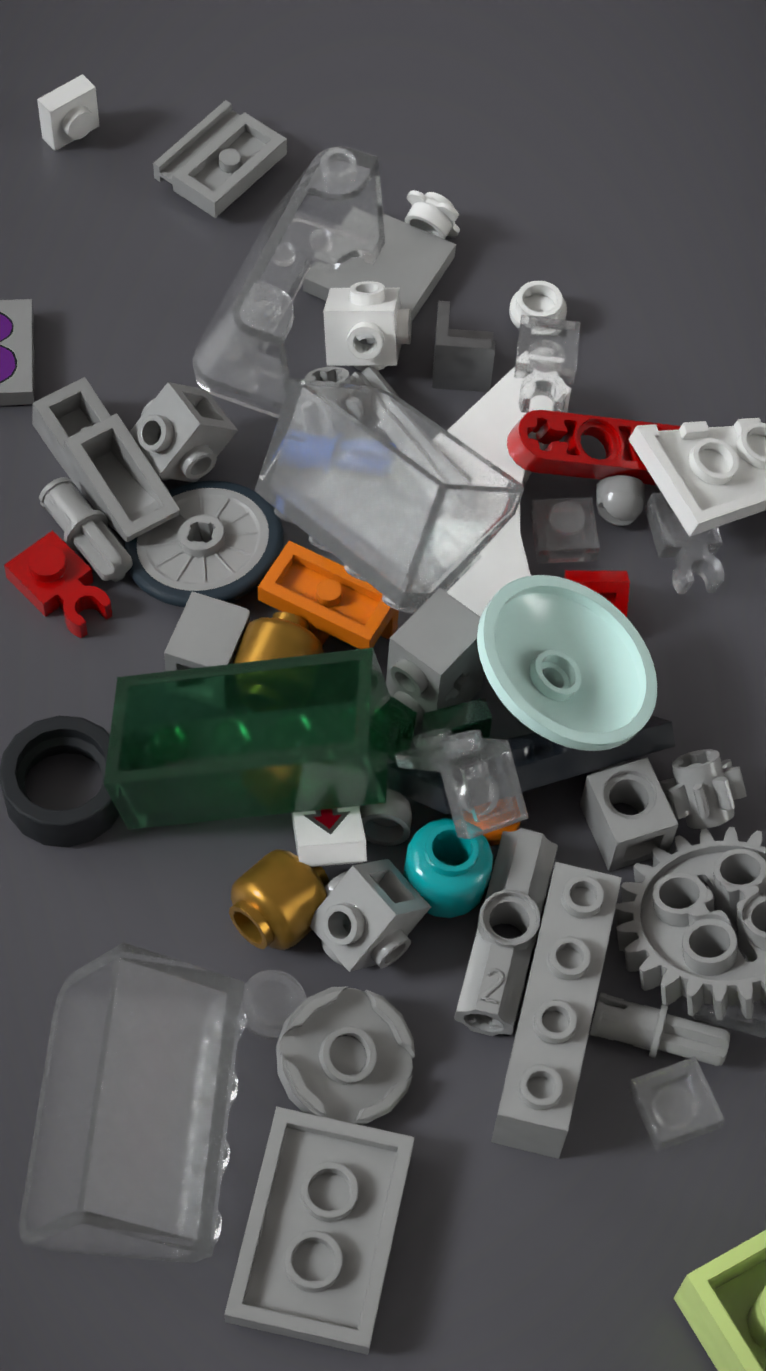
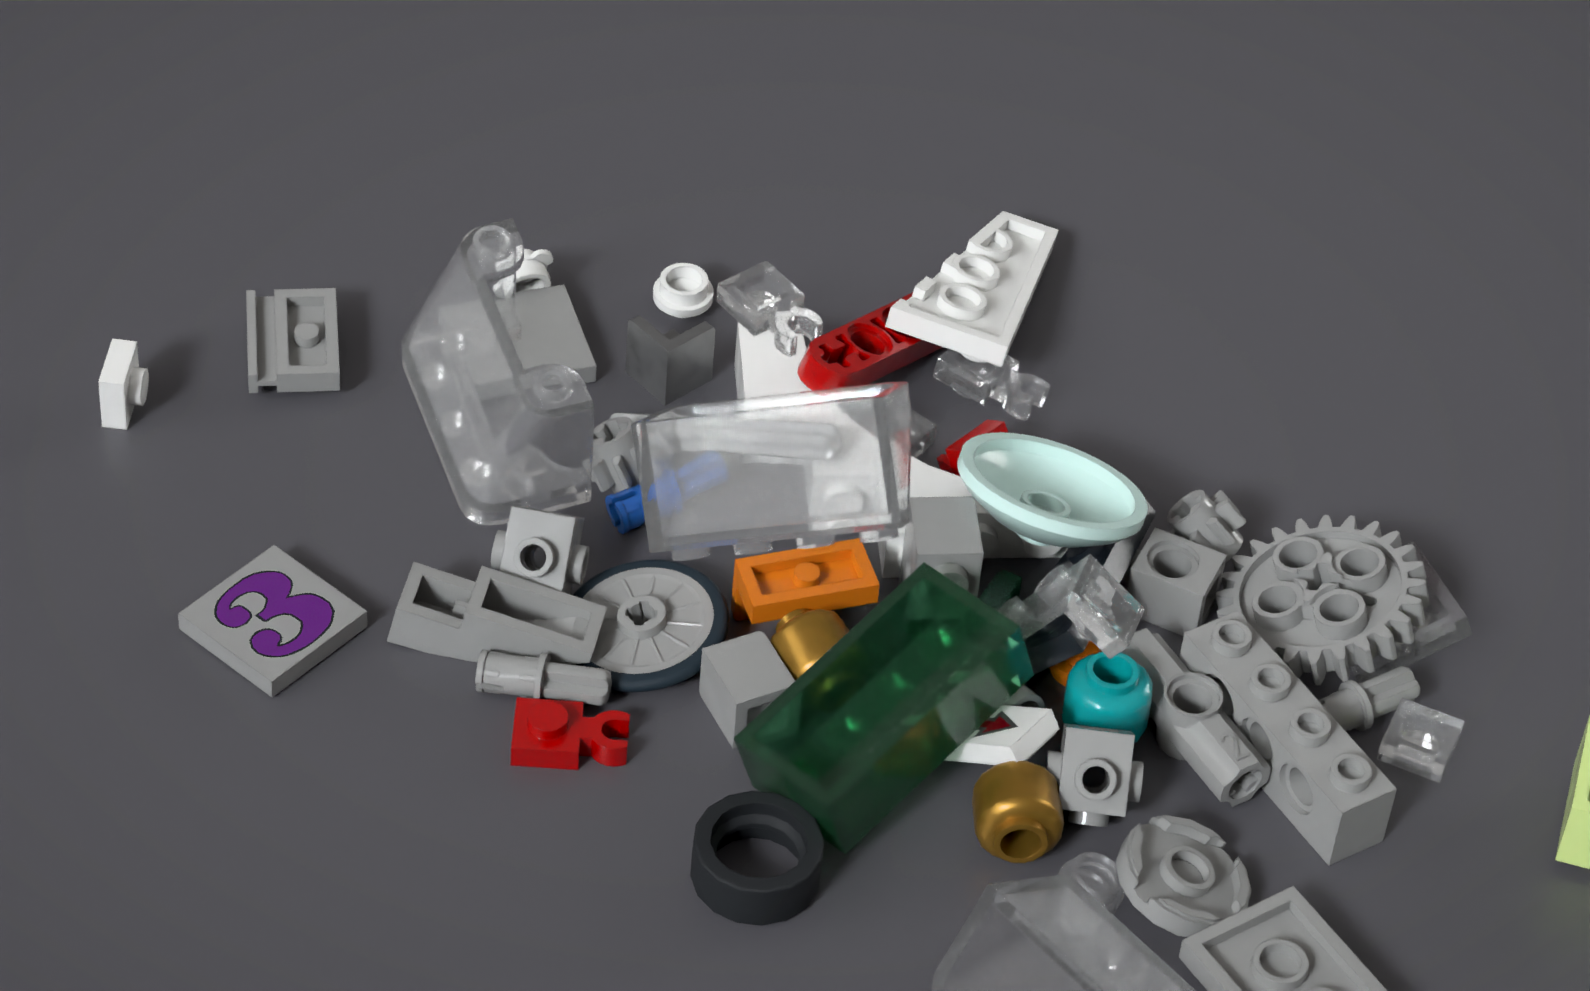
camera: 45 degrees left, 15 degrees down
white brick [323,281,412,371] -> none
light grey hinge [596,475,645,526] -> none

